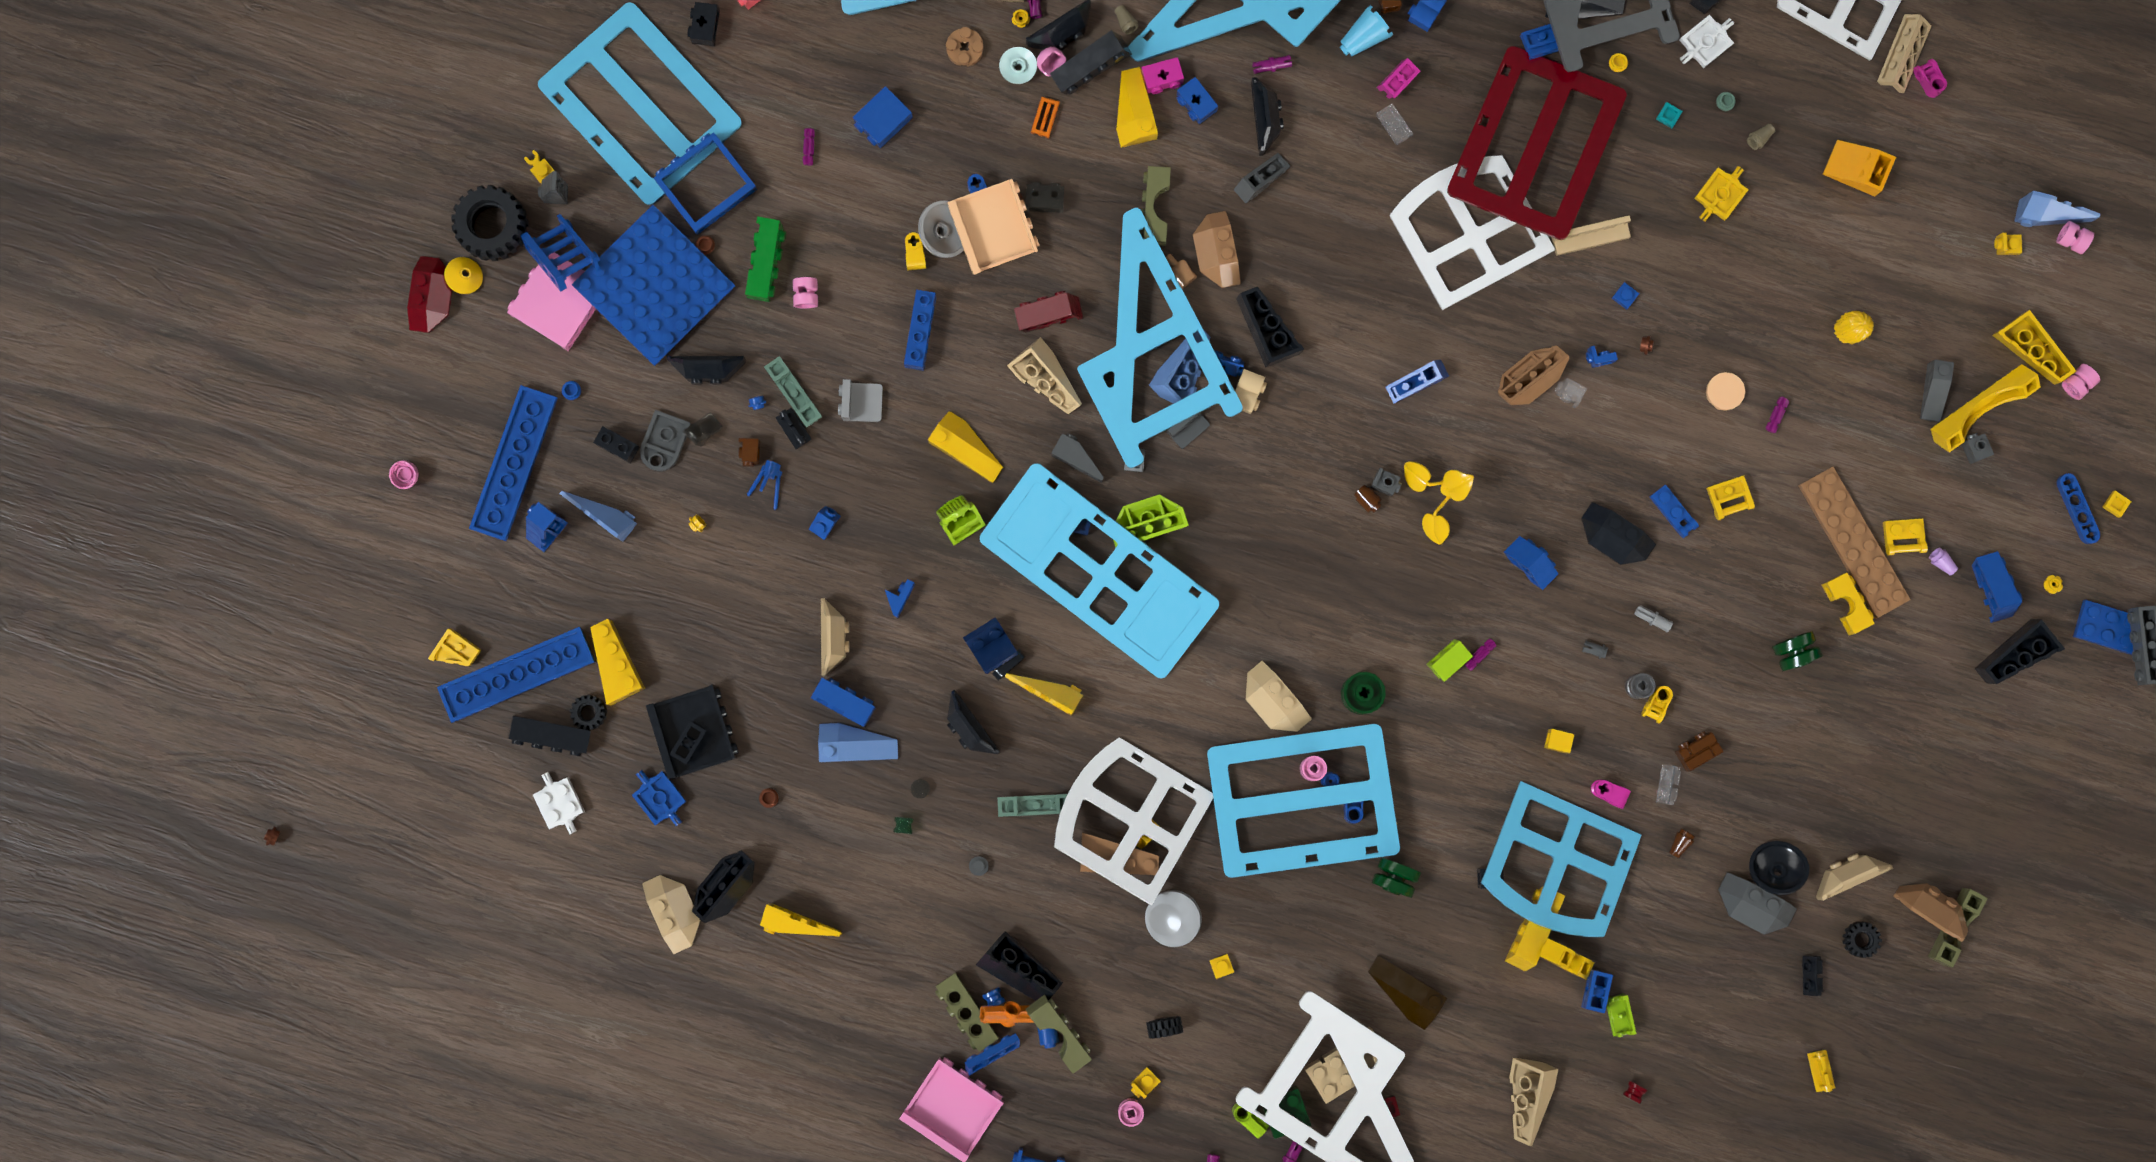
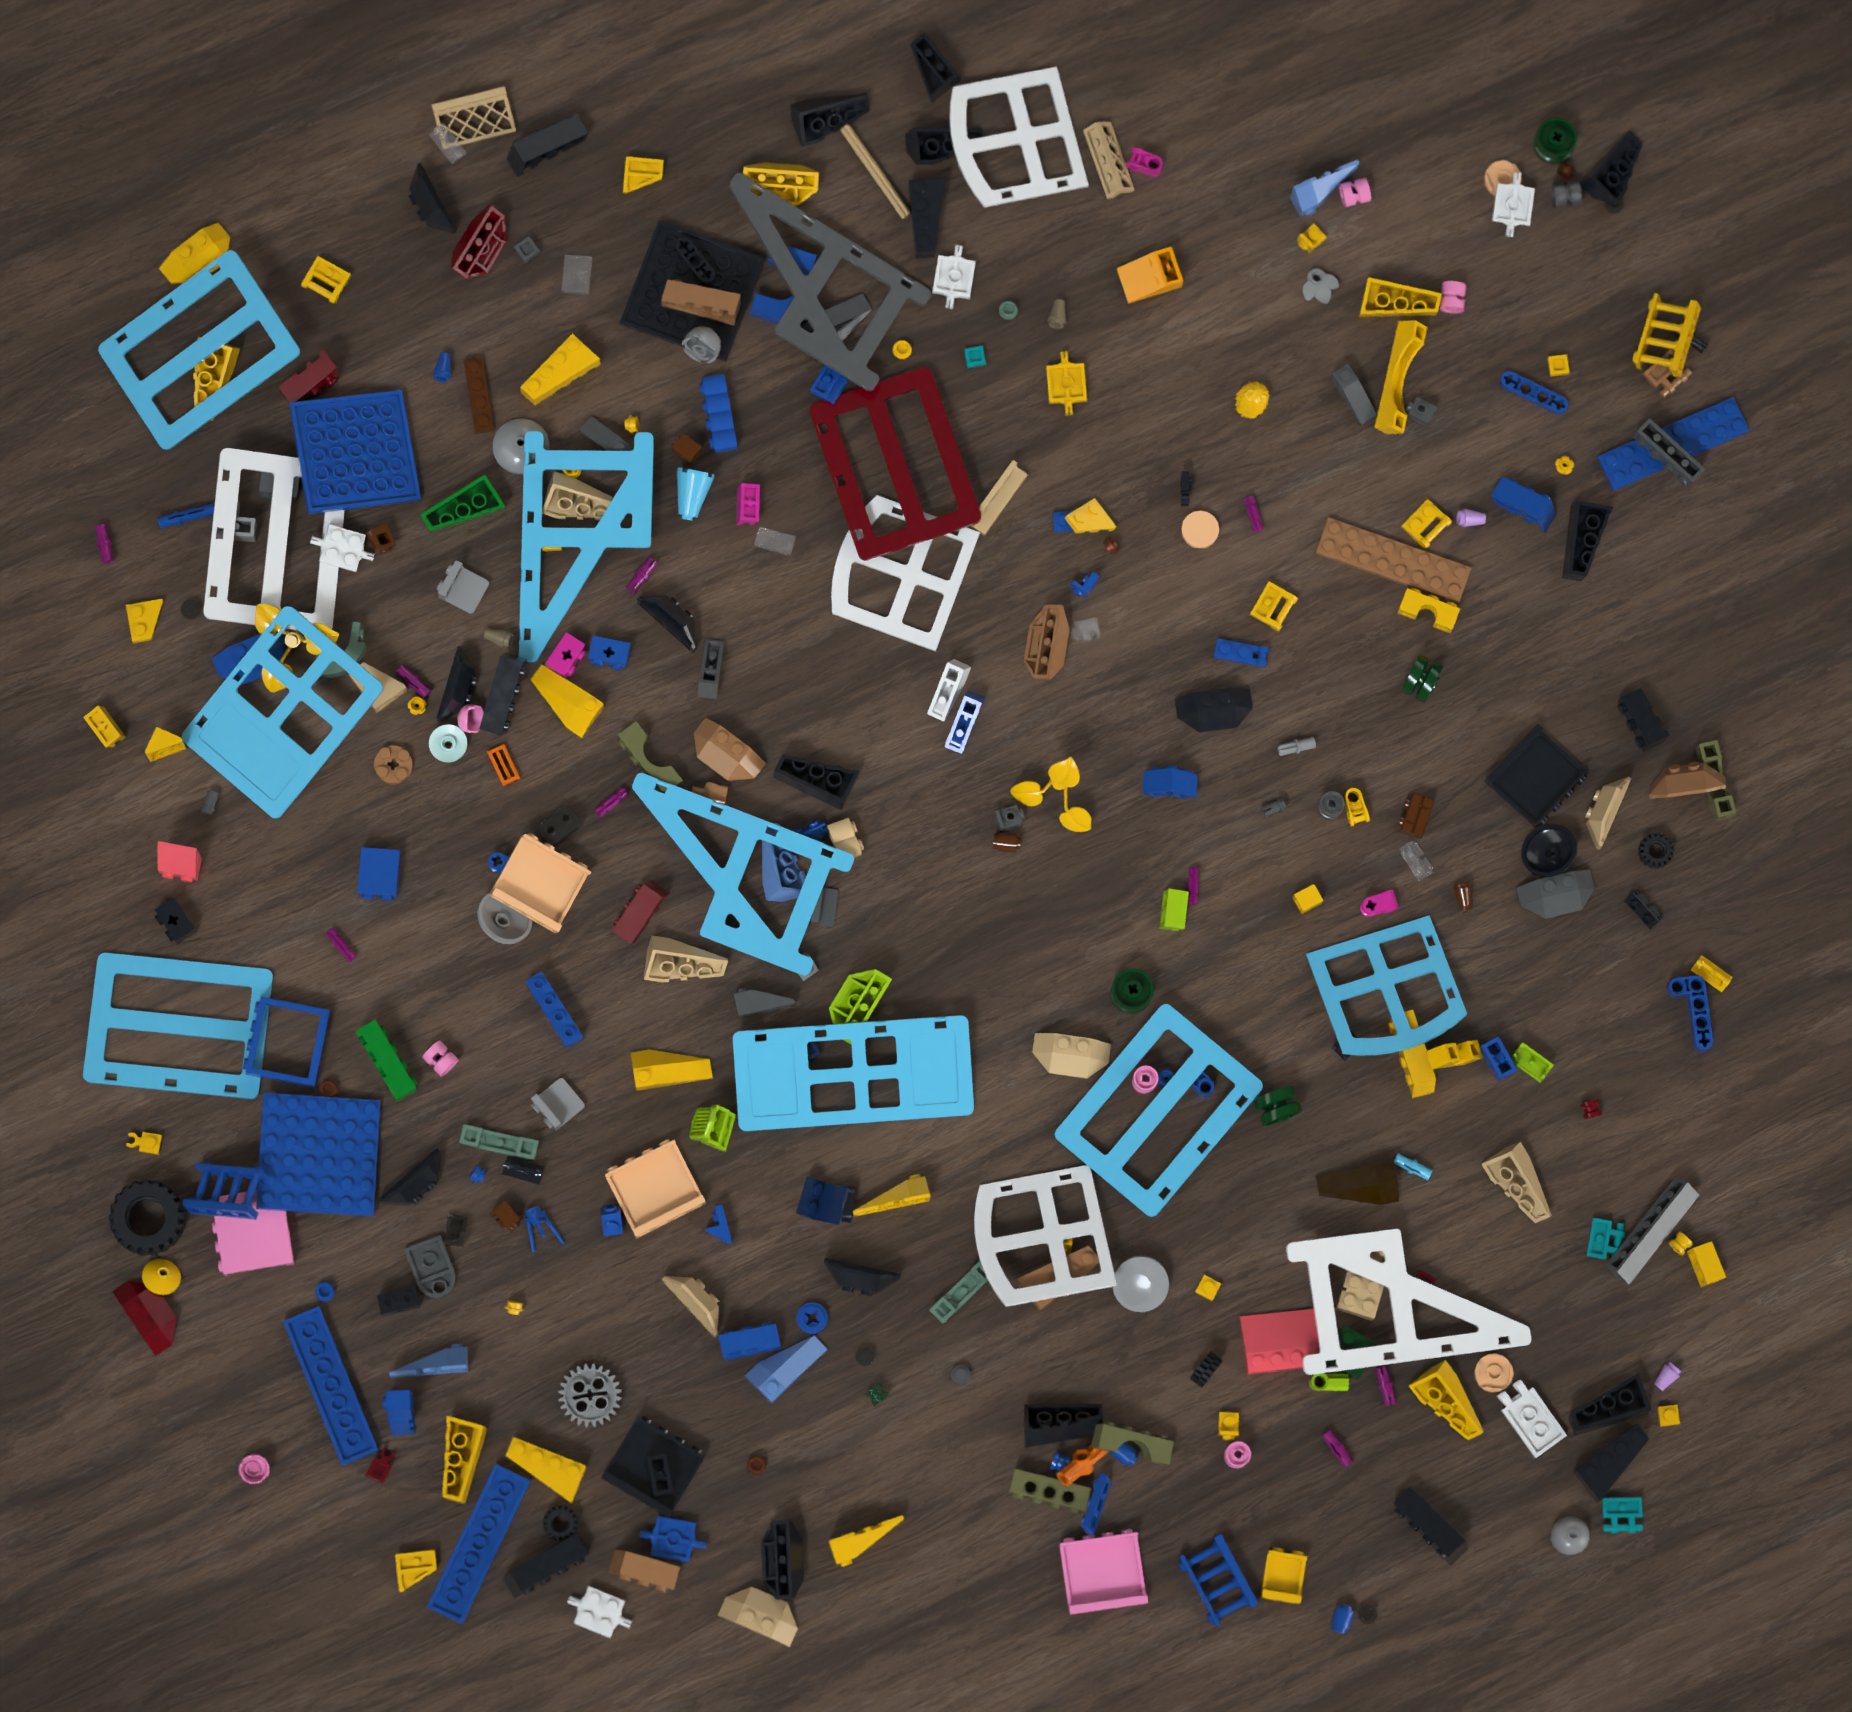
camera: 50 degrees left, 5 degrees down
dark grey slope [538,171,568,204] -> none
yellow piece [905,232,926,271] -> none
none -> dark red plate [365,1447,395,1485]
none -> yellow wedge [442,1416,488,1504]
none -> light grey gear [558,1364,622,1428]
none -> magenta axle [595,787,628,818]
none -> light nougat panel [605,1139,706,1239]
none -> medium nougat wedge [608,1550,680,1592]
none -> blue gear [797,1303,828,1334]
none -> white slope [927,659,971,722]
none -> yellow wing [1065,498,1116,533]
none -> black plate [1180,471,1193,506]
none -> coral slope [1240,1309,1320,1375]
none -> light grey plate [1303,268,1339,304]
none -> medium azure pin [1394,1153,1433,1181]
none -> black panel [1485,724,1588,828]
none -> black wedge [1617,688,1669,752]
none -> blue beam [1666,976,1713,1052]

